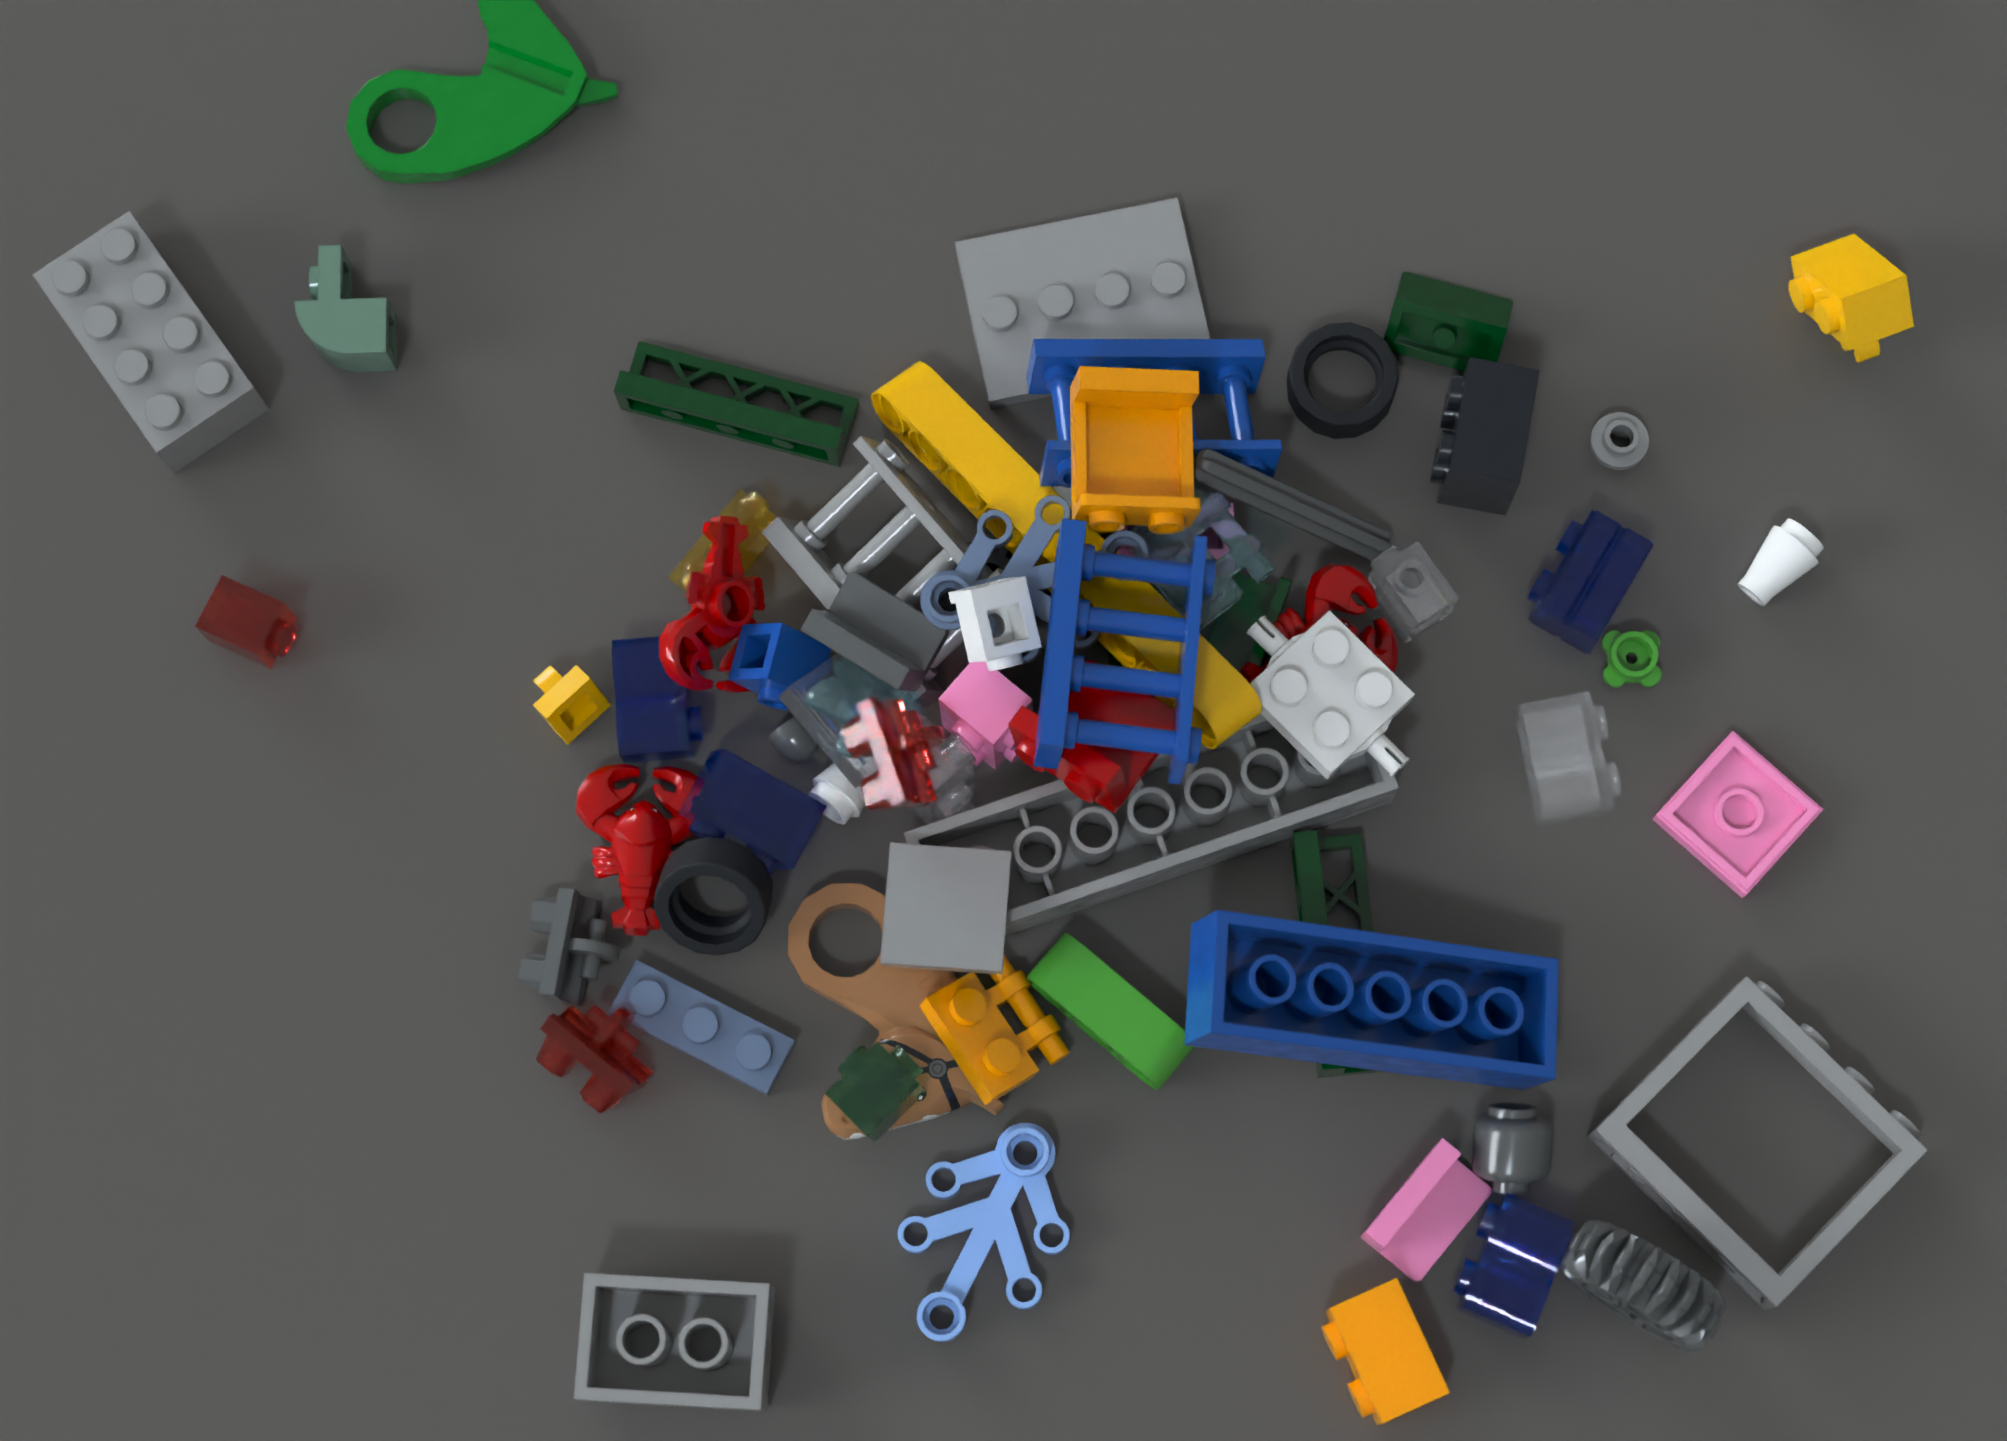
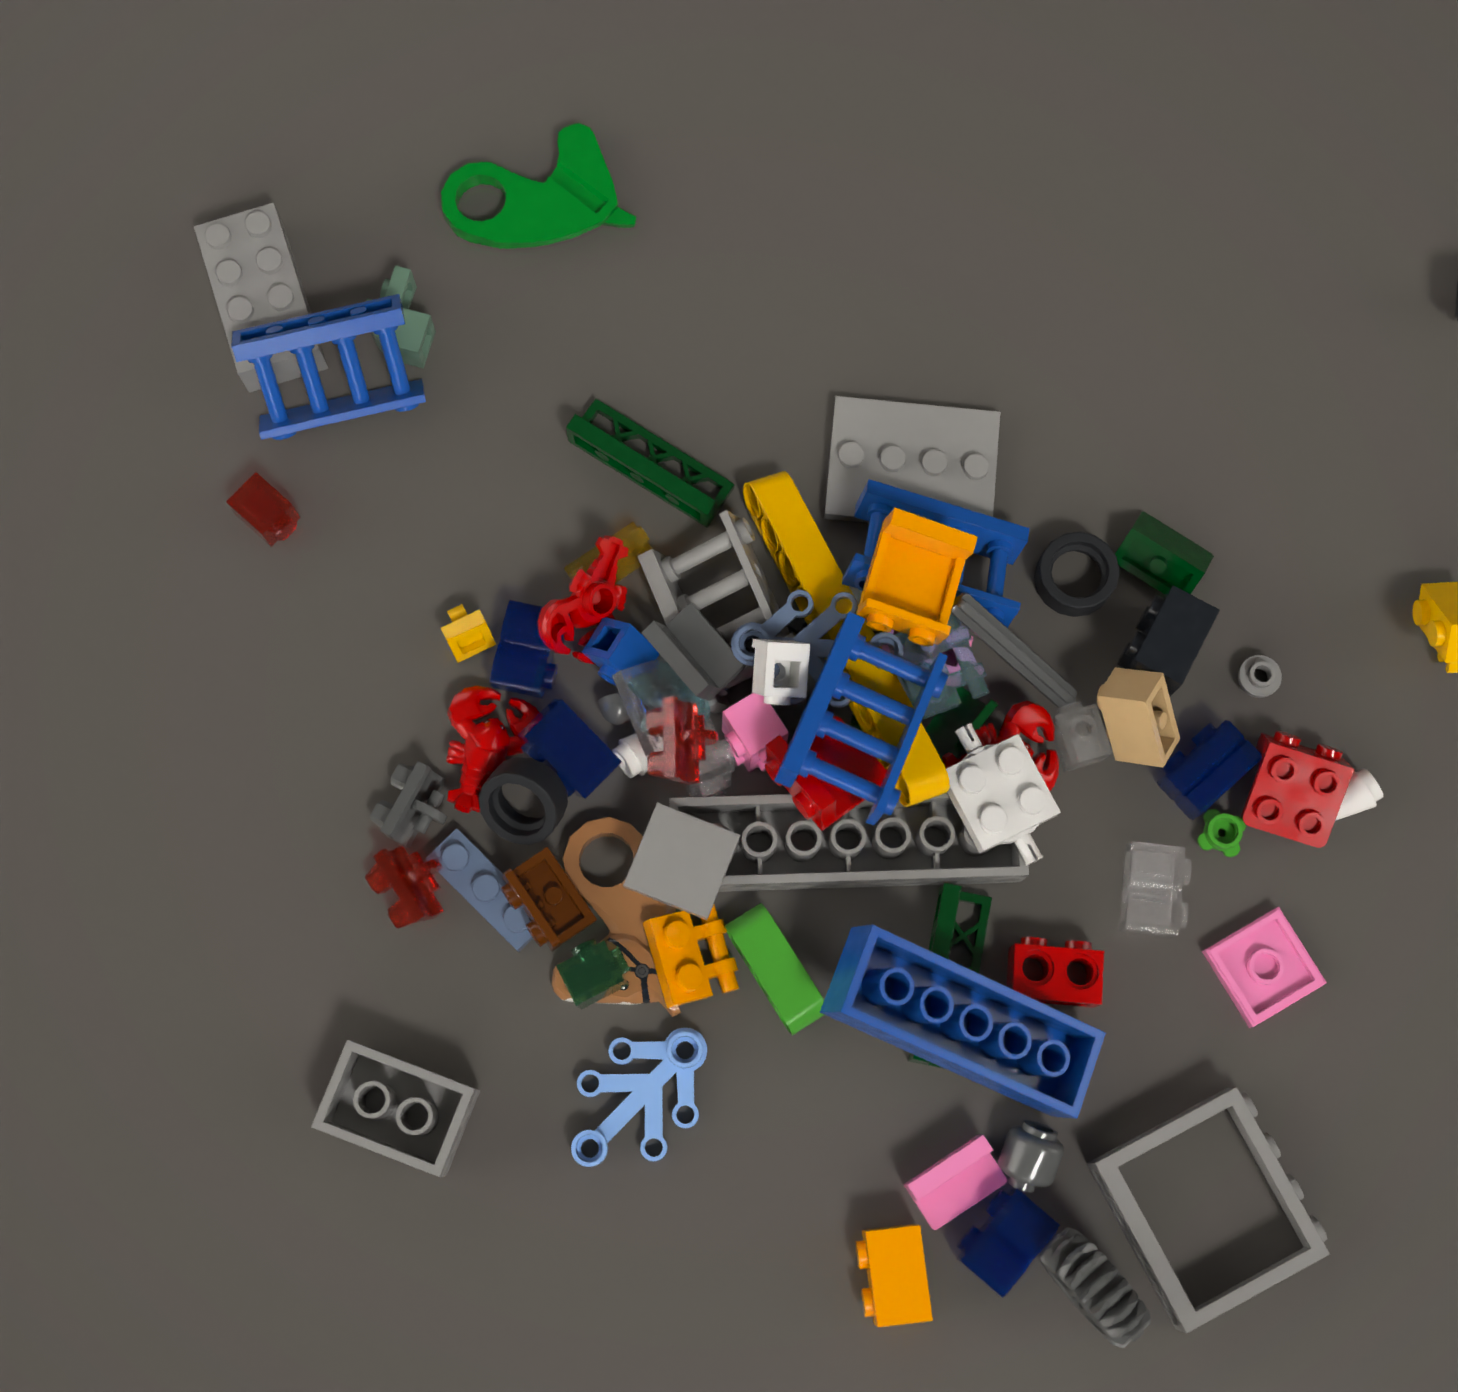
camera: 10 degrees right, 0 degrees up
none -> blue fence [231,294,426,440]
none -> reddish brown bracket [500,847,597,951]
none -> red brick [1007,937,1104,1008]
none -> tan brick [1097,667,1180,768]
none -> red bracket [1241,730,1354,848]

